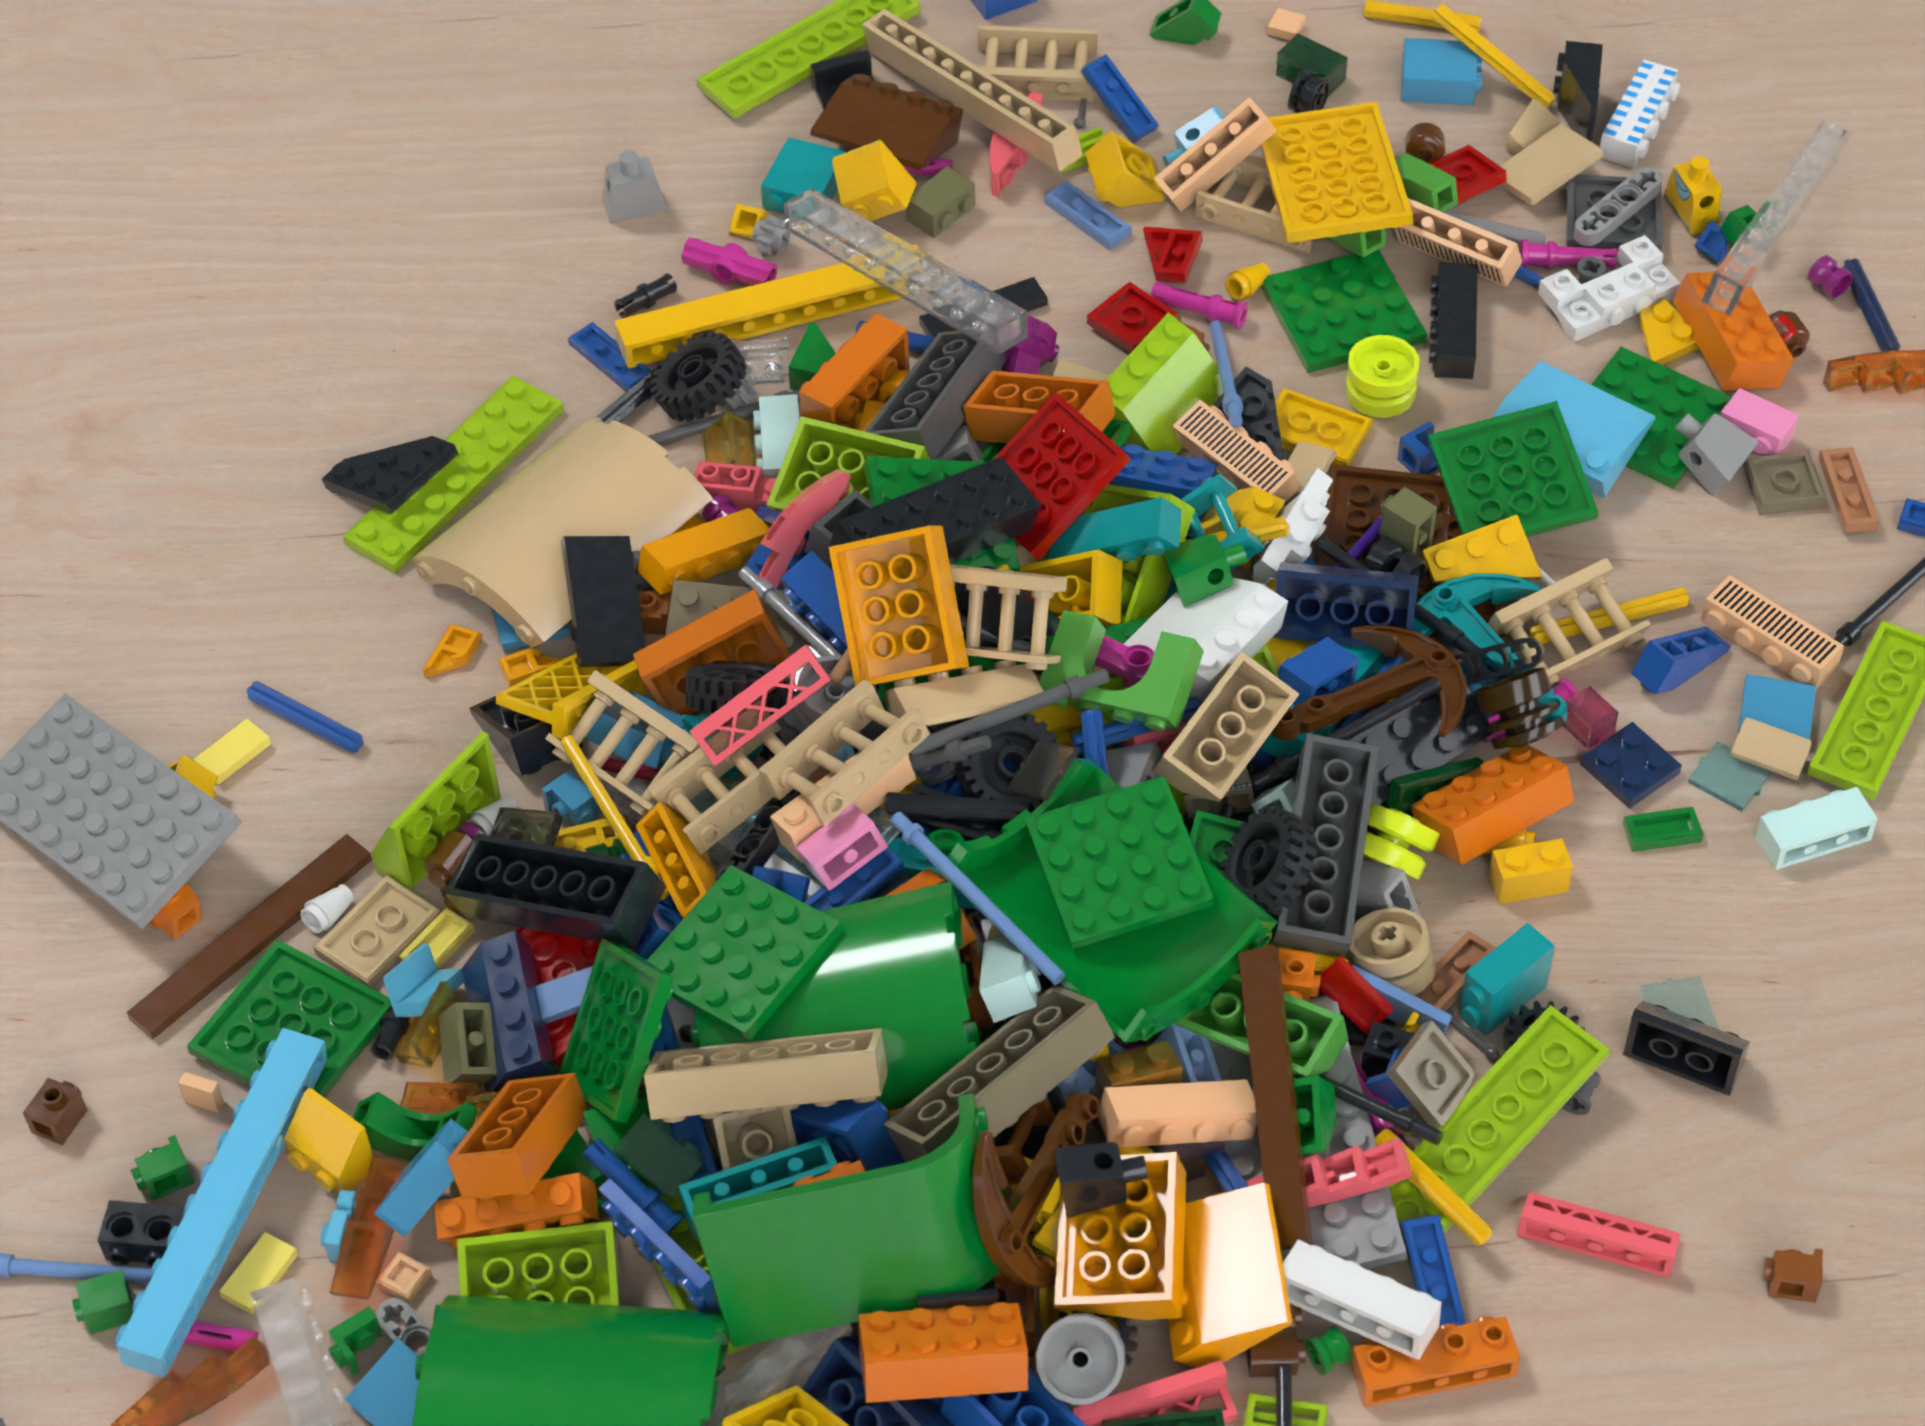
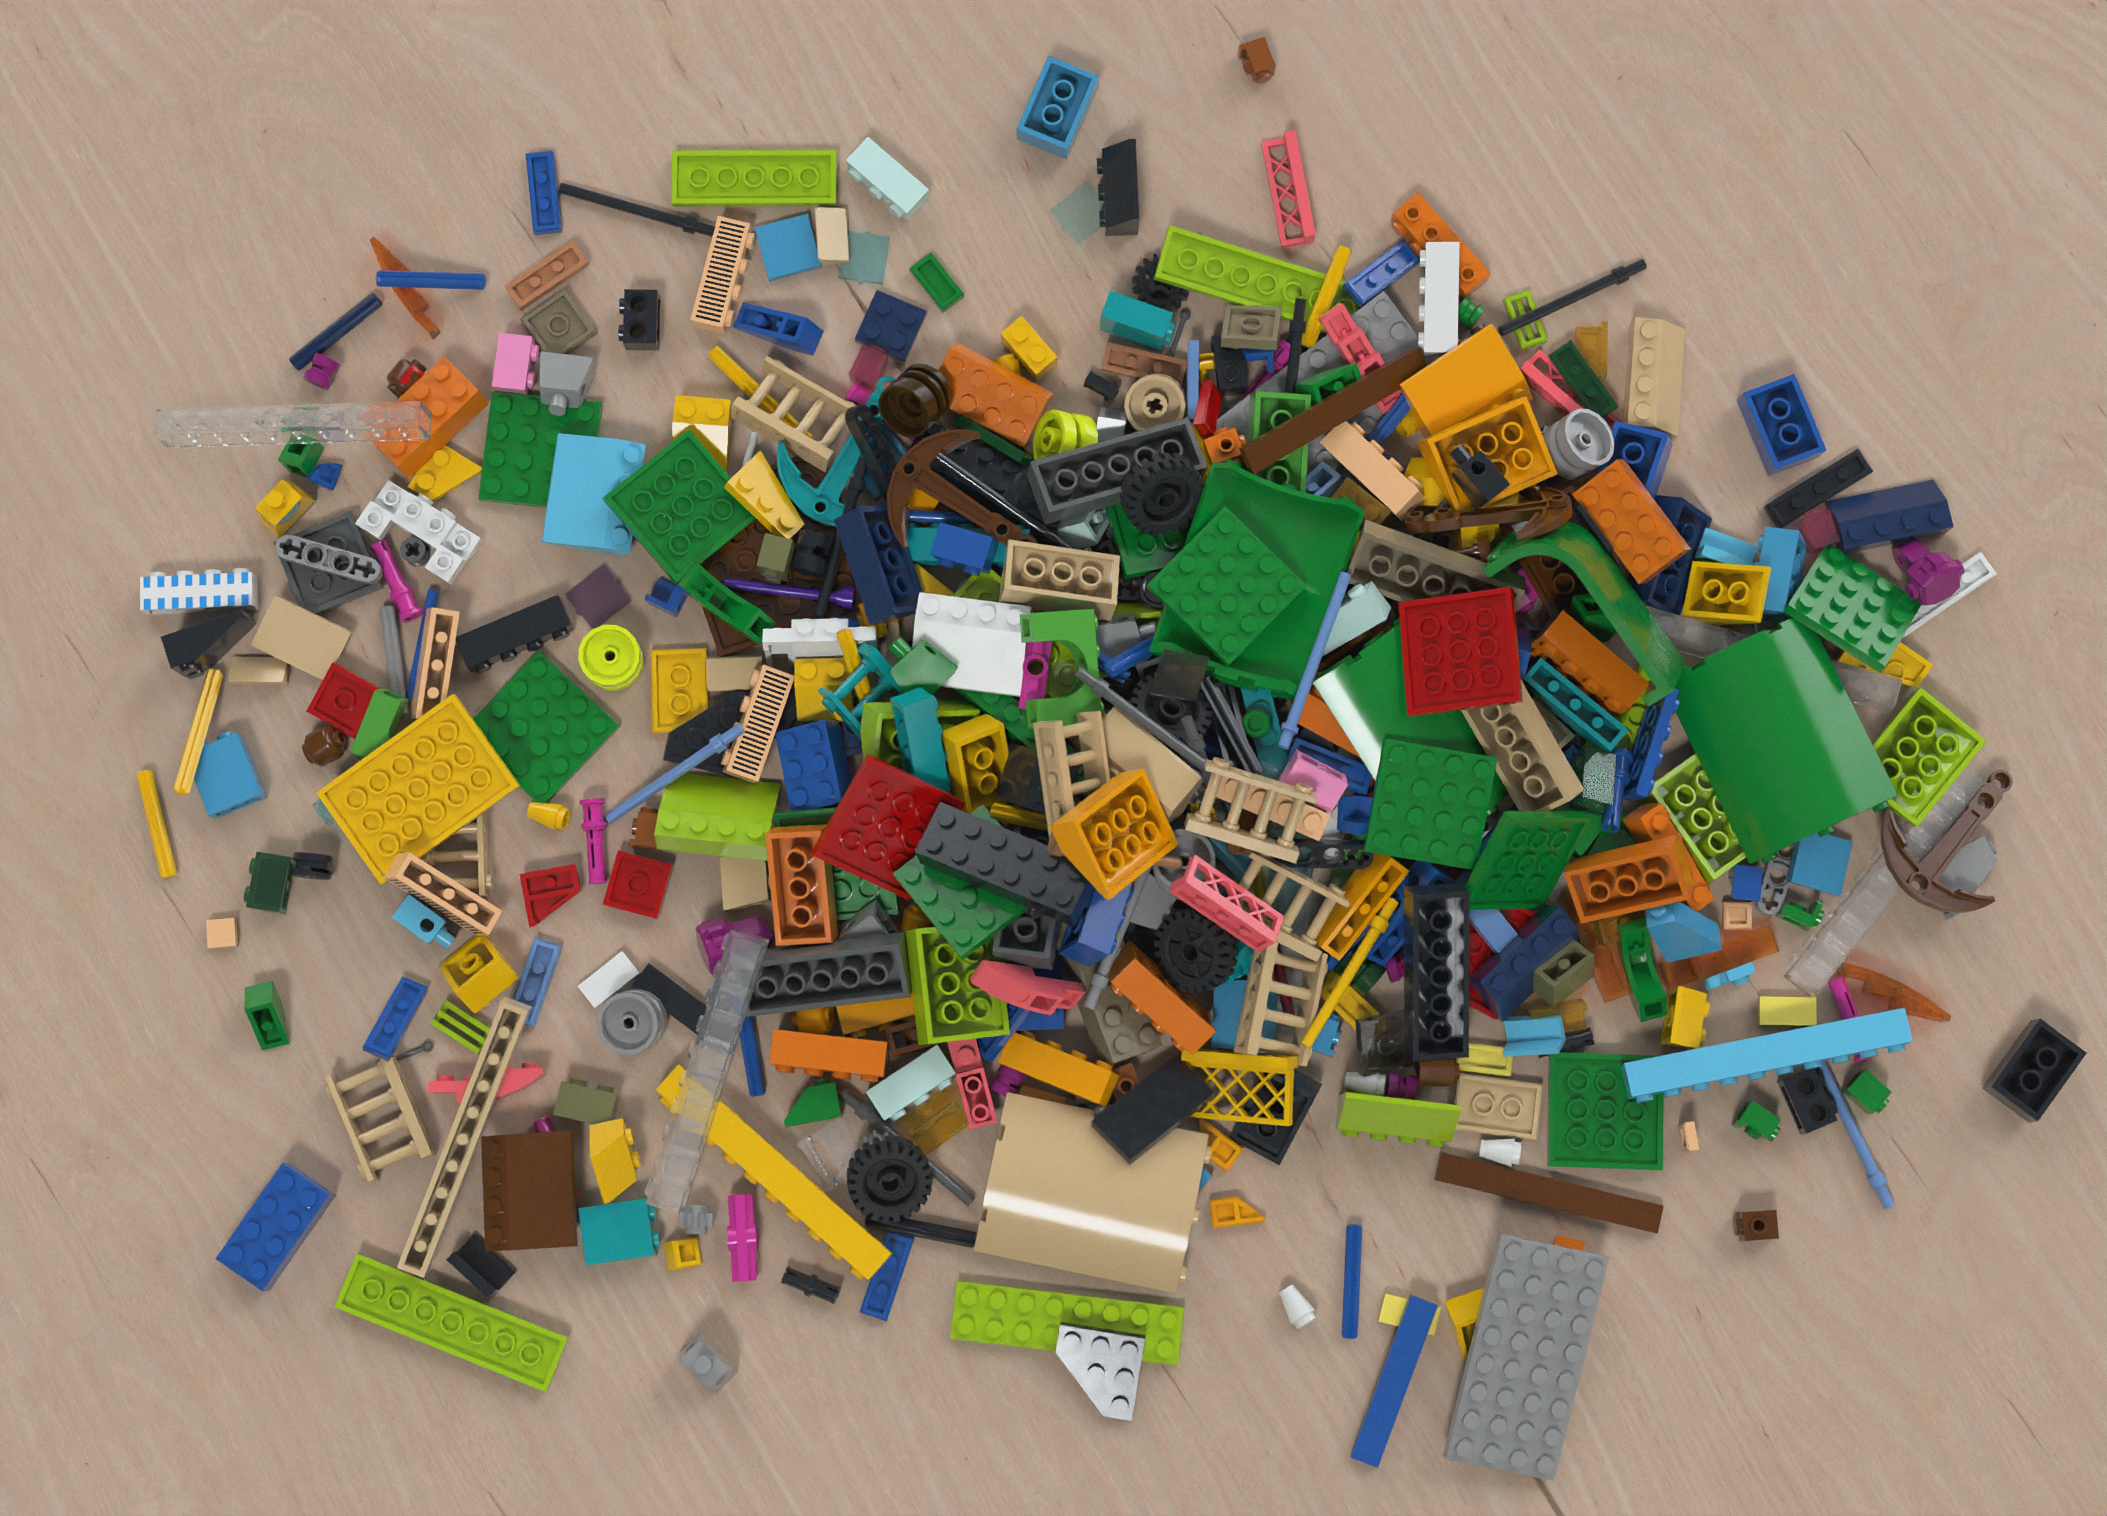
camera: 120 degrees left, 30 degrees up
none -> blue axle [376,270,486,290]
none -> clear purple piece [565,565,632,629]
none -> white tile [577,951,640,1009]
none -> light grey wheel [597,989,667,1055]
none -> black brick [618,289,661,351]
none -> yellow slope [672,395,733,473]
none -> green arch [678,562,776,645]
none -> dark azure brick [1016,56,1099,159]
none -> black pin [1083,371,1120,401]
none -> white cone [1279,1285,1317,1330]
none -> blue tile [1350,1294,1438,1468]
none -> red plate [1398,587,1523,717]
none -> blue panel [1728,865,1763,903]

